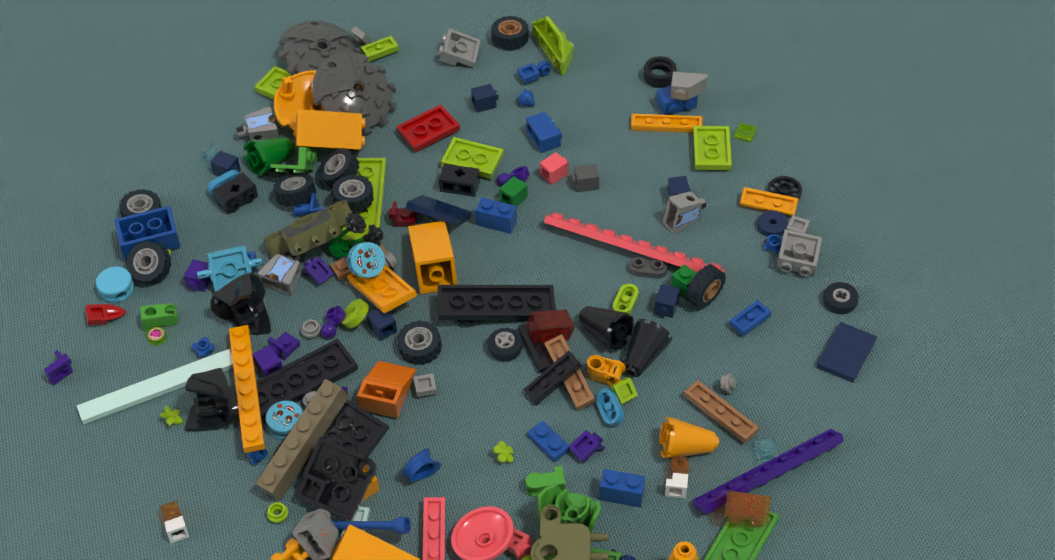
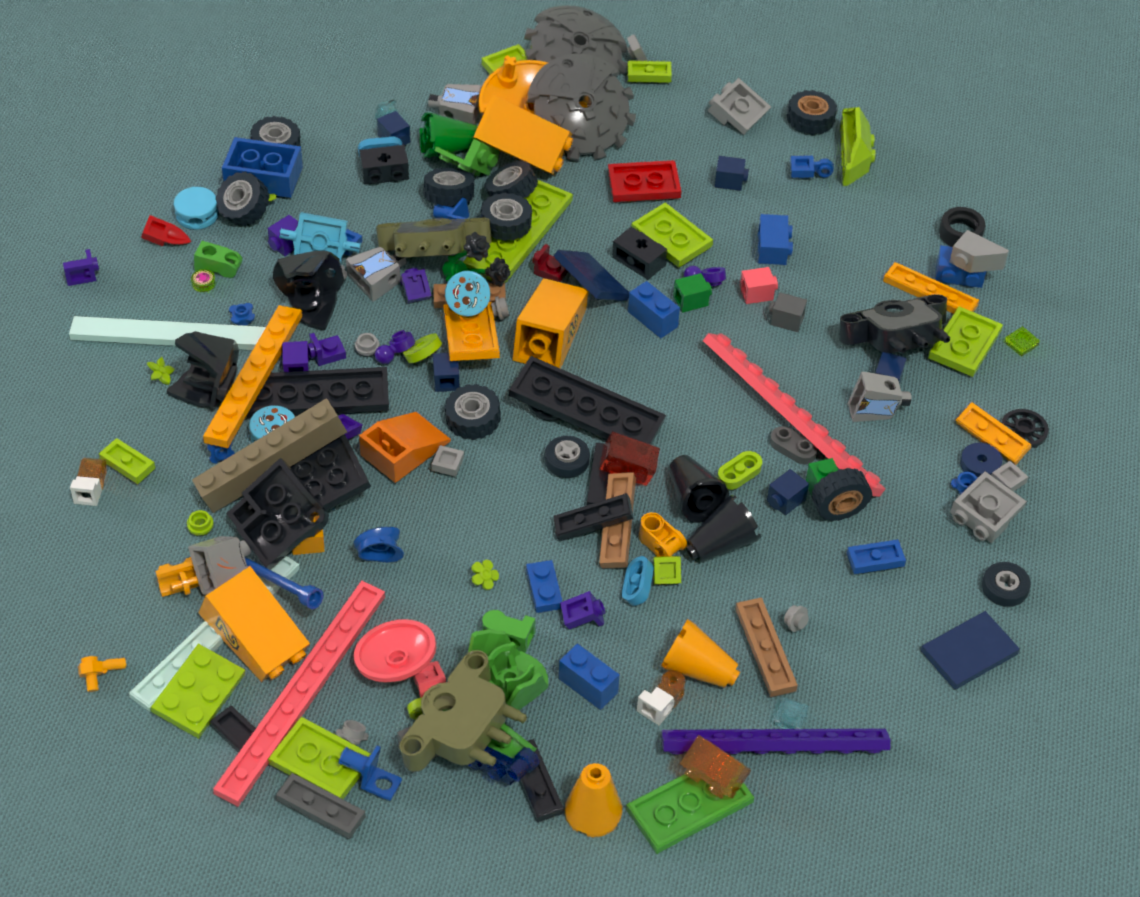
camera: 25 degrees right, 0 degrees up
blue plate [517,89,535,106] -> none
none -> lime plate [99,438,155,484]
none -> black piece [840,294,950,353]

